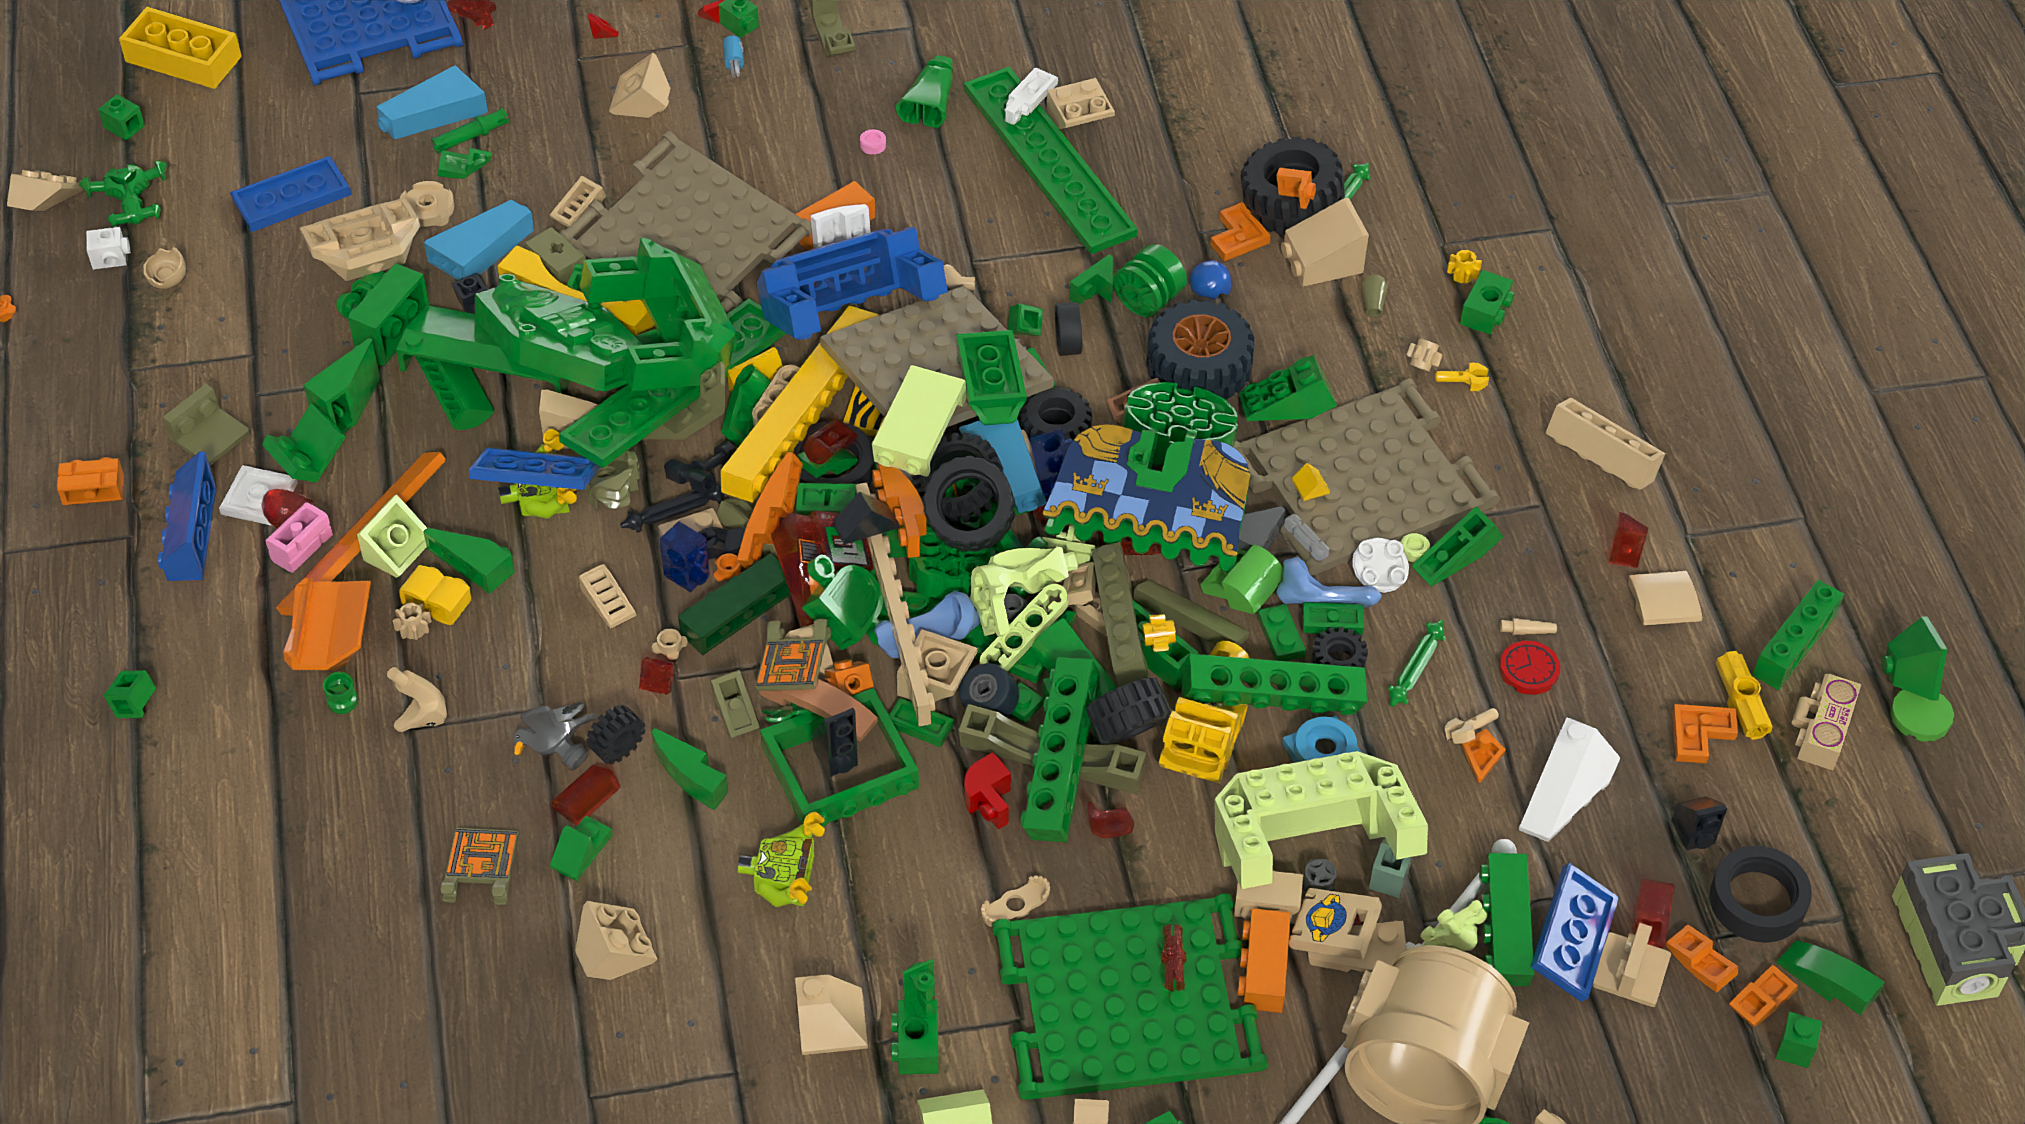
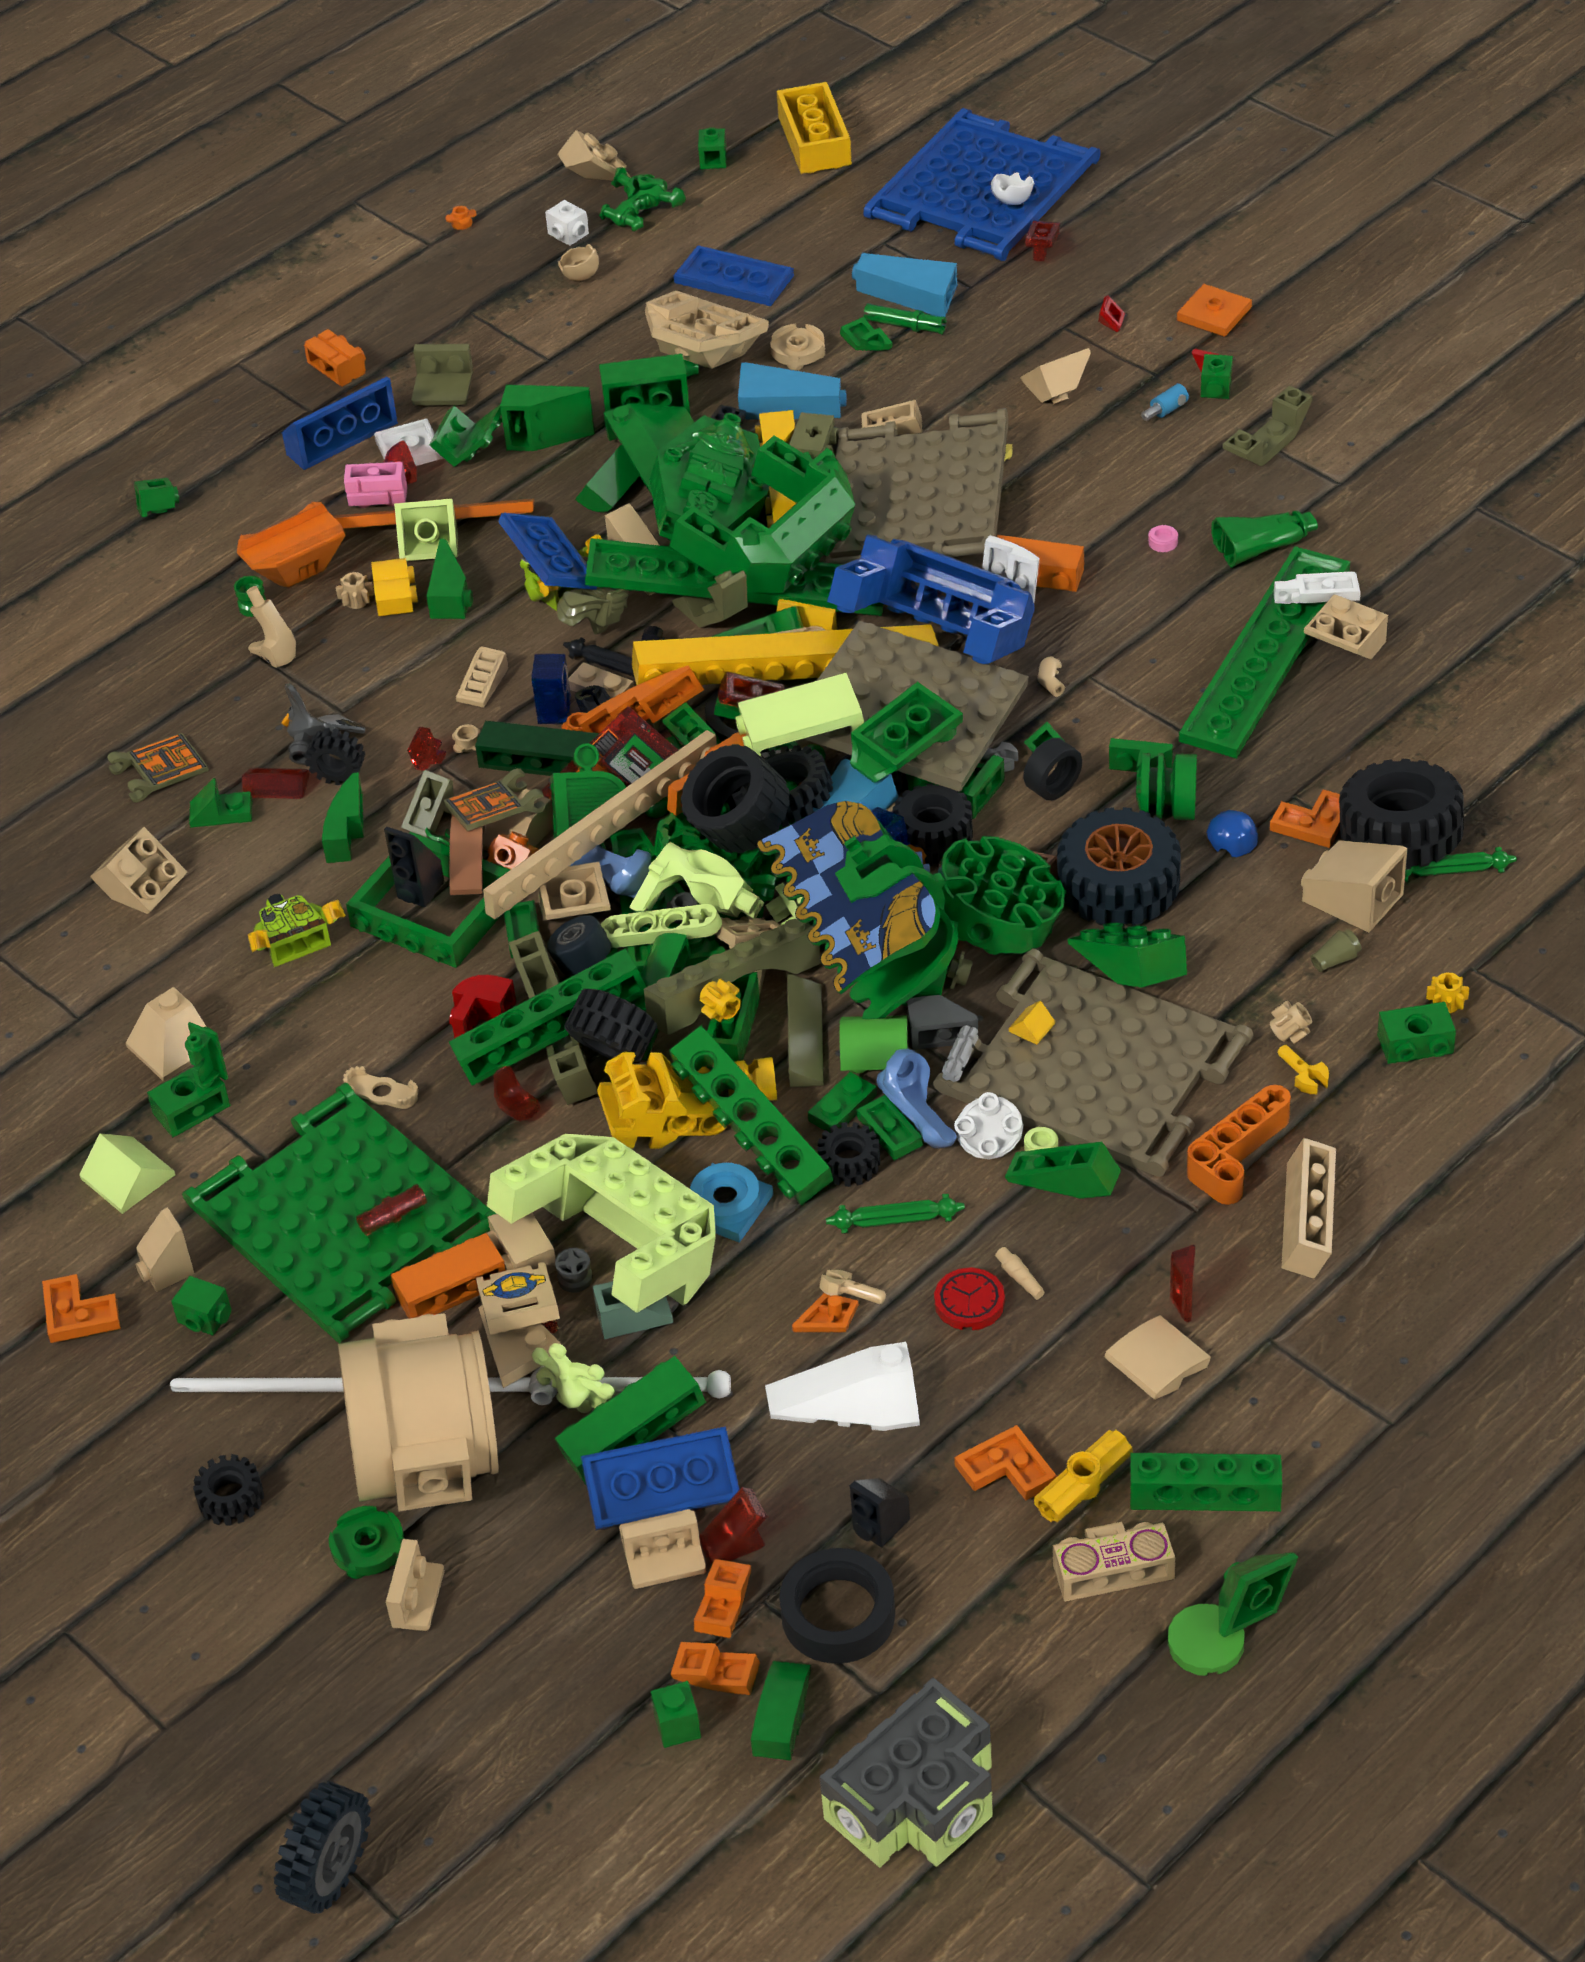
camera: 60 degrees right, 5 degrees down
black slope [833,492,899,545] -> none
orange bracket [1277,168,1316,209] -> none
none -> orange beam [1187,1085,1291,1205]

